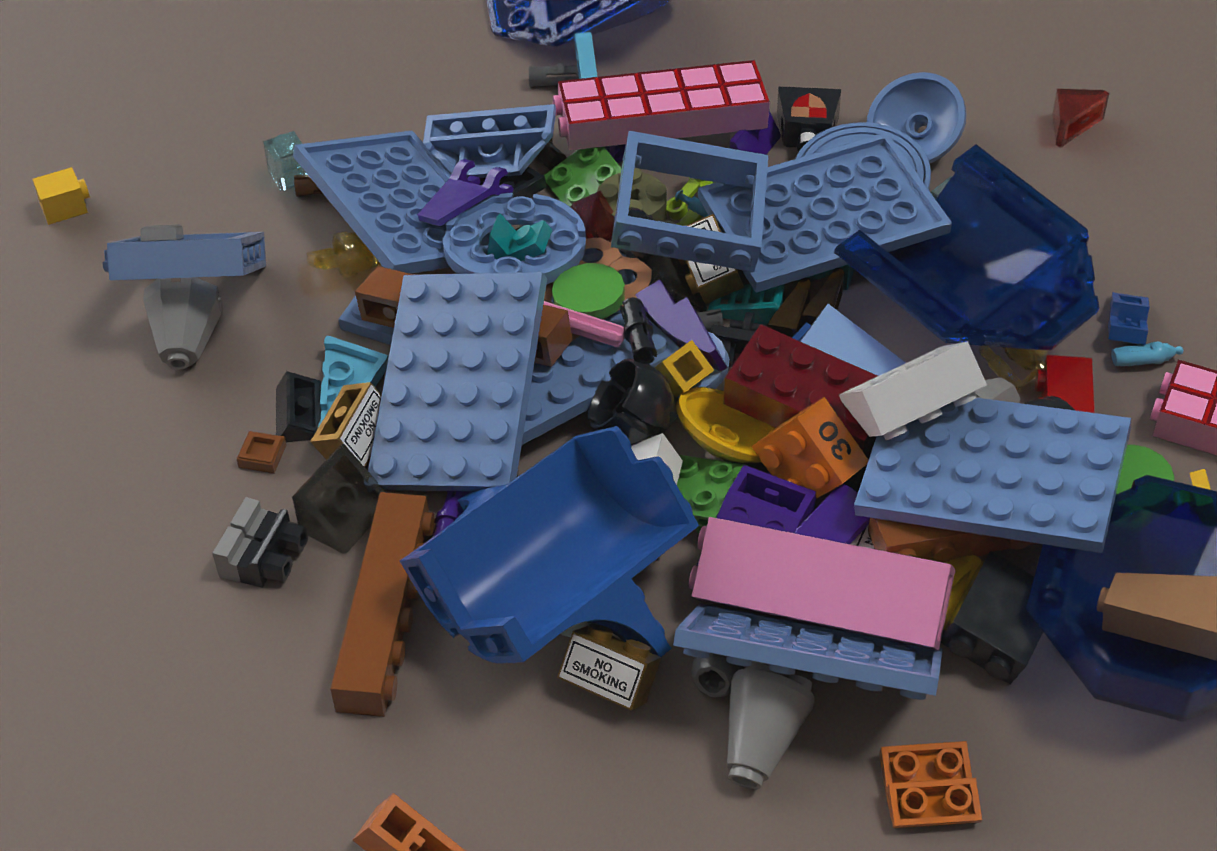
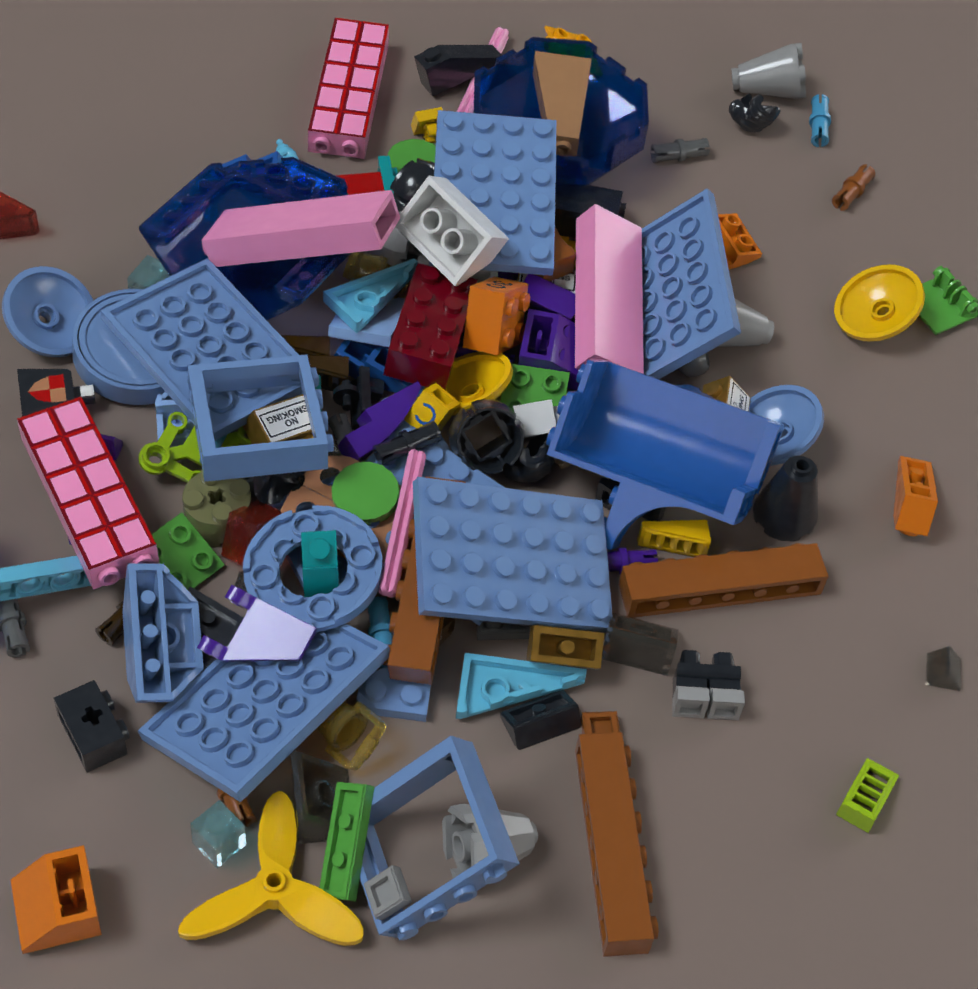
camera: 115 degrees left, 5 degrees up
none -> orange slope [10,845,102,954]
none -> black brick [54,680,130,773]
none -> yellow piece [178,791,363,946]
none -> bright pink brick [201,190,400,267]
none -> clear smoke slope [291,750,350,845]
none -> bright green tile [319,782,374,902]
none -> medium azure wing [323,259,418,333]
none -> dark orange brick [575,732,659,957]
none -> dark grey pin [650,138,710,163]
none -> medium blue dish [749,385,824,466]
none -> black cone [753,455,818,542]
none -> lime slope [836,758,899,833]
none -> clear smoke slope [925,646,961,691]

